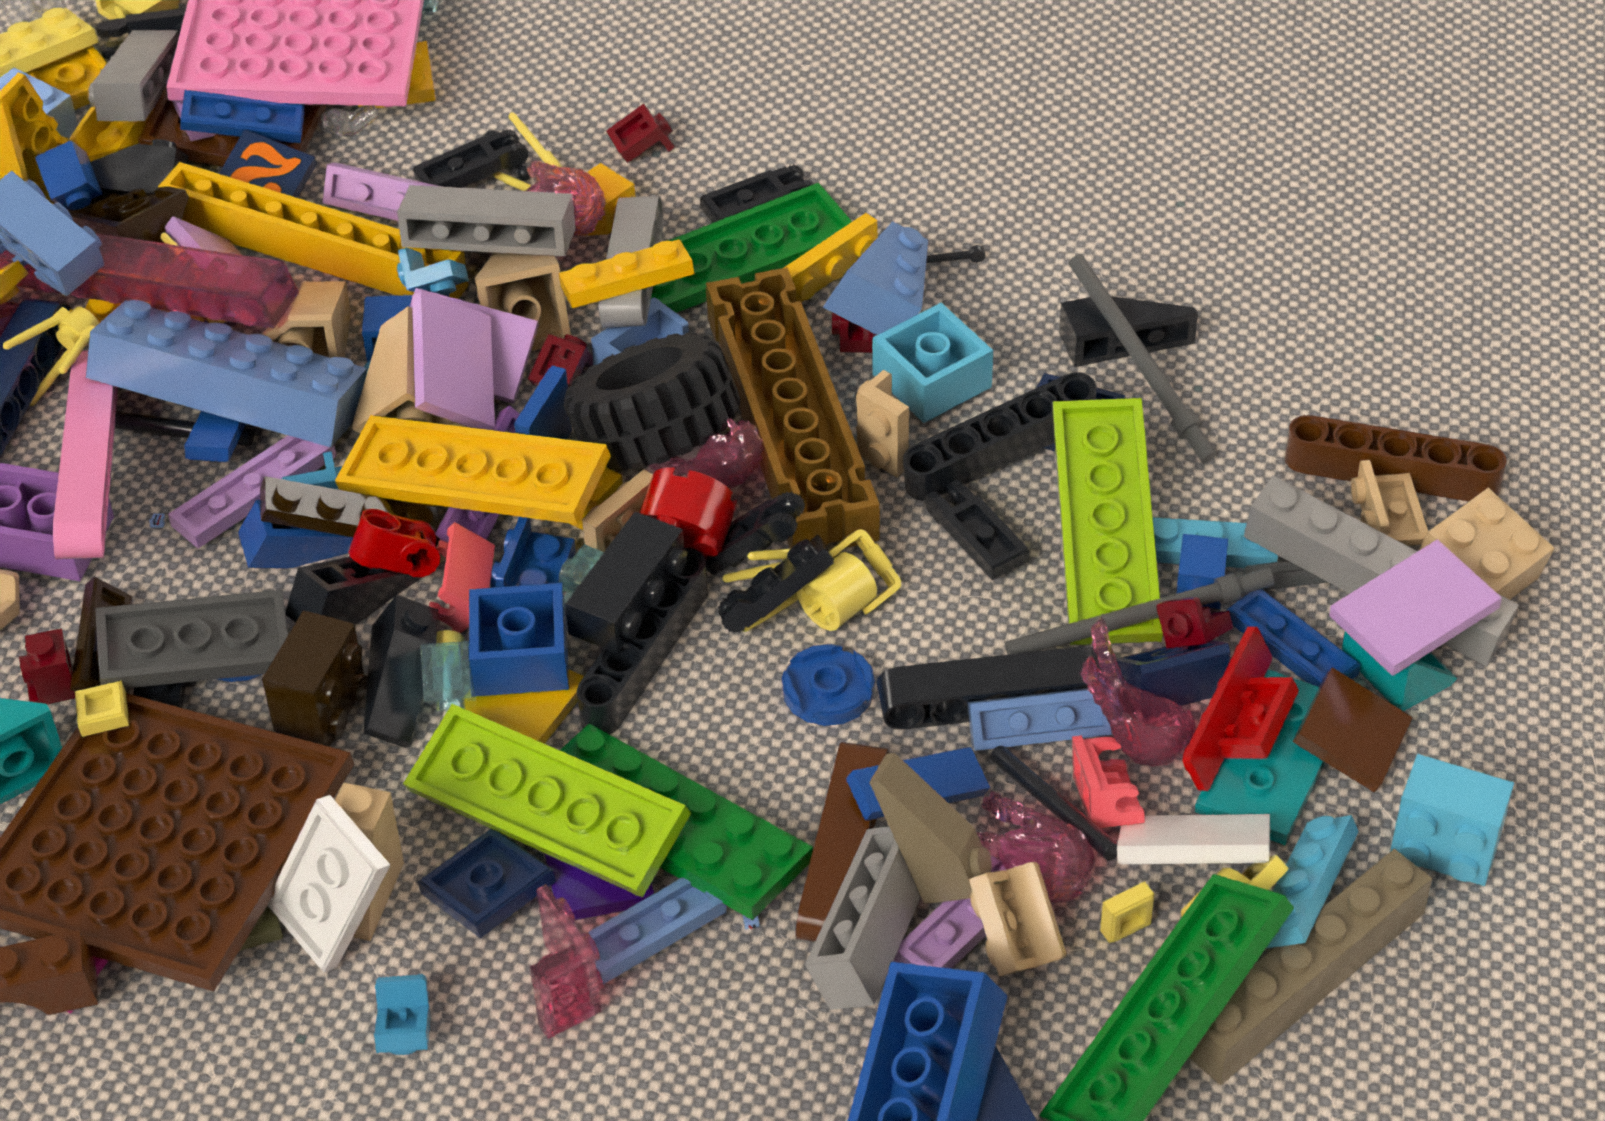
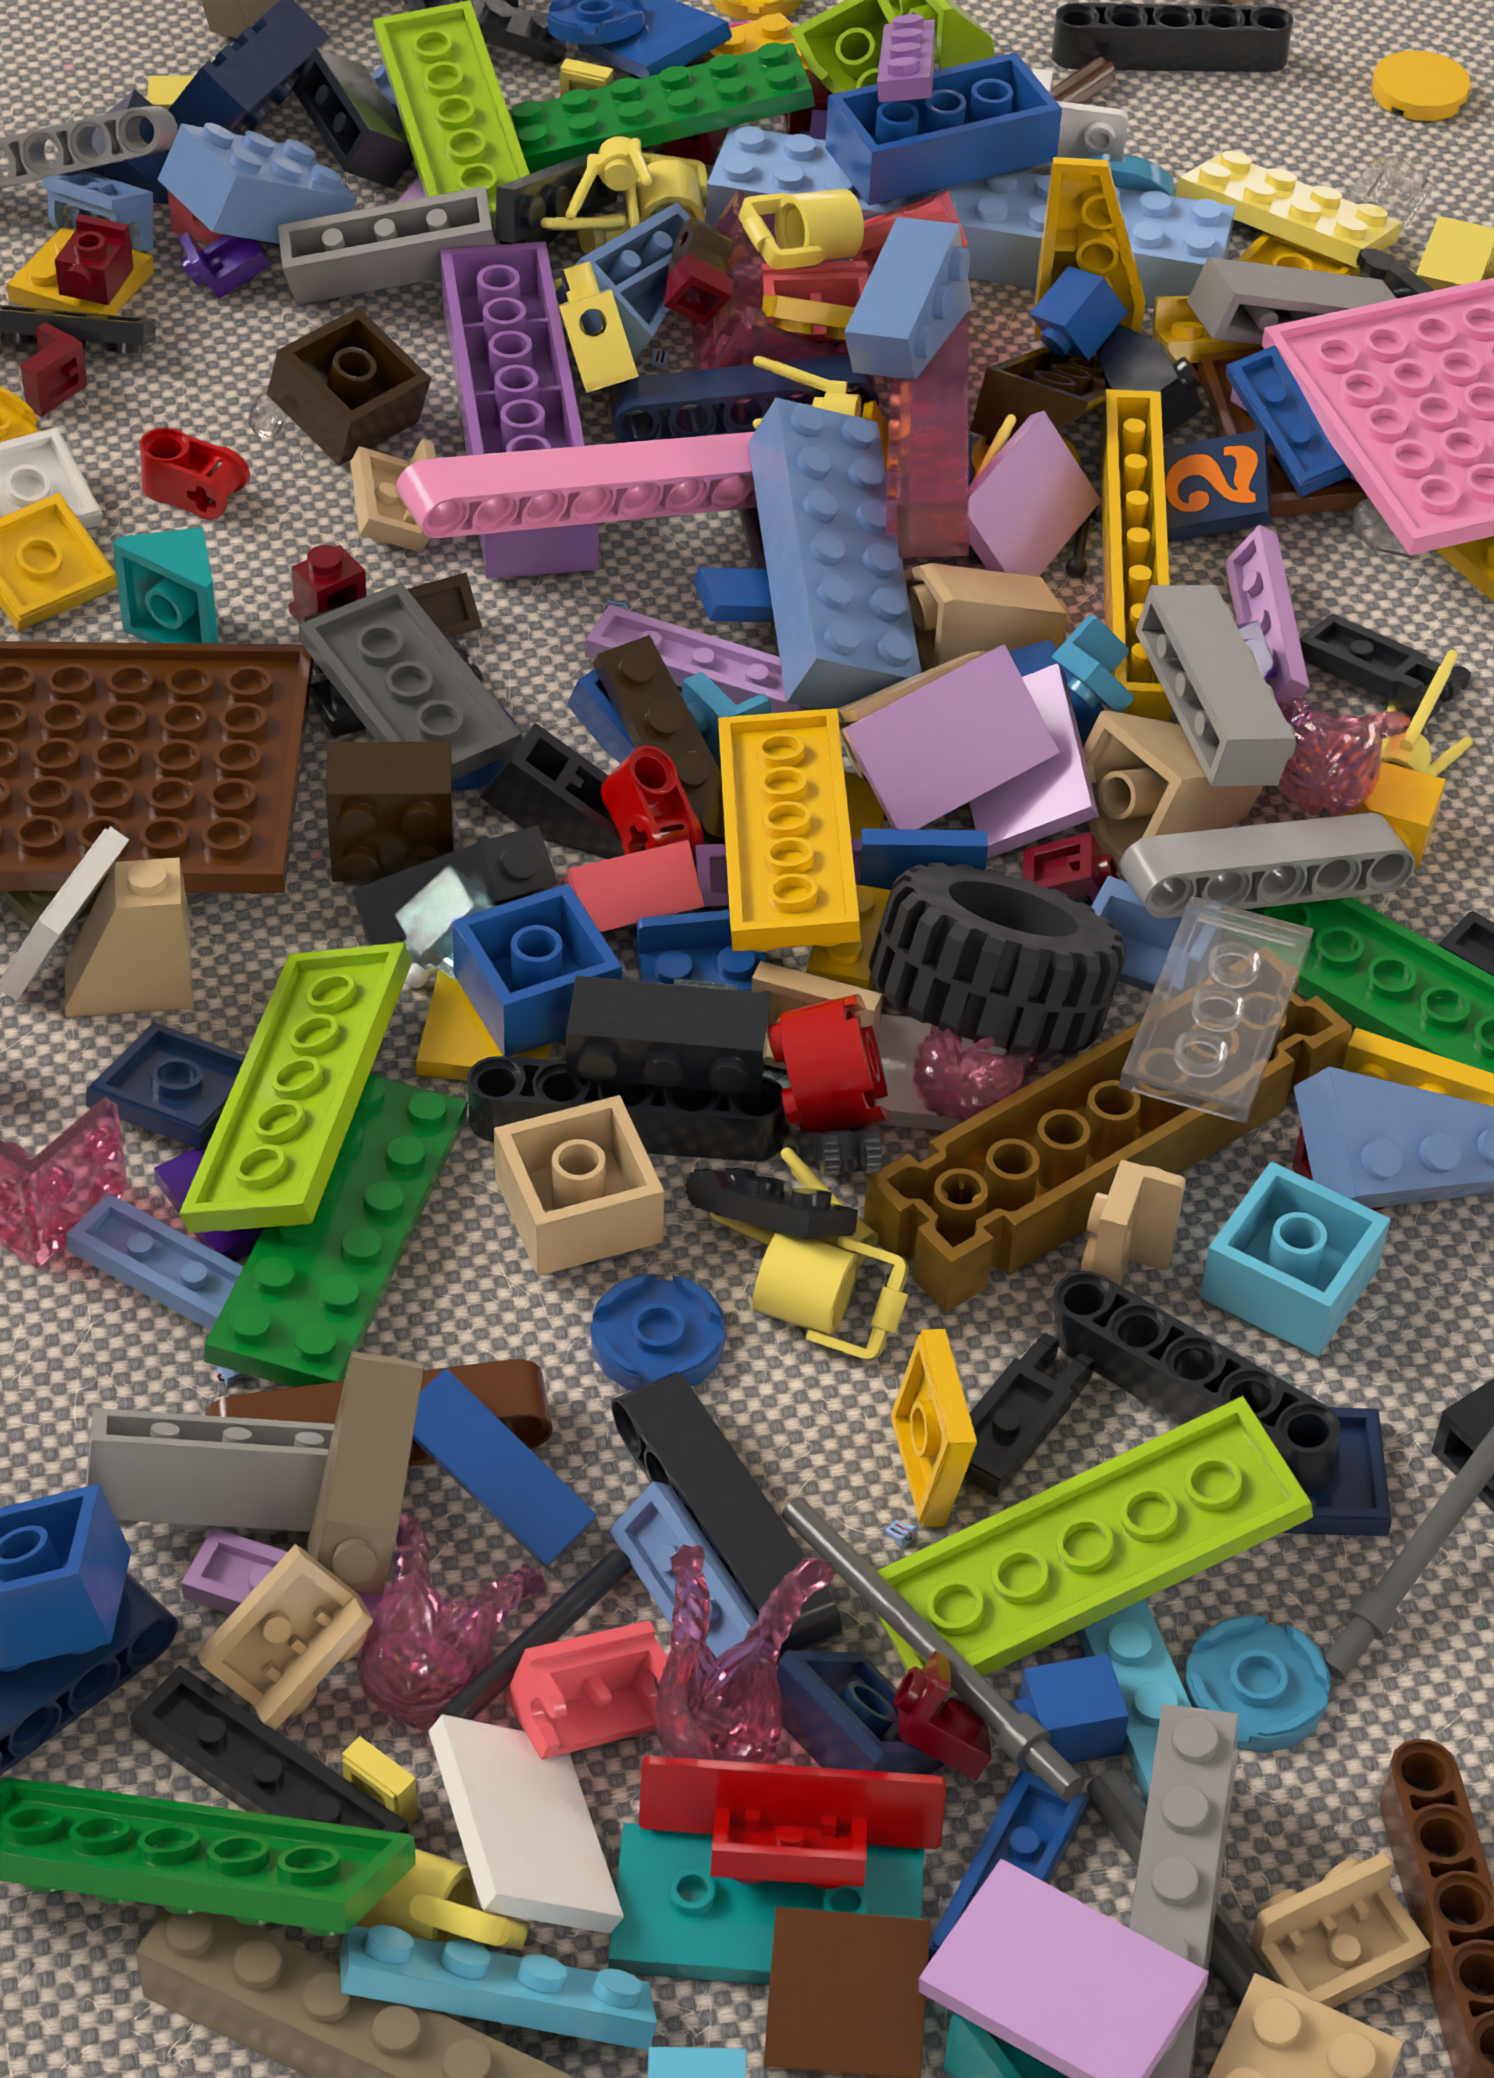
camera: 65 degrees right, 0 degrees up
light yellow tile [75,681,129,737] -> none
yellow plate [558,239,694,309] -> none
none -> black plate [130,1665,409,1834]
none -> tan brick [494,1095,665,1277]
none -> light blue piece [885,1519,917,1548]
none -> yellow tile [890,1329,977,1528]
none -> clear tile [1119,896,1314,1124]
none -> dark azure tile [1184,1615,1331,1753]

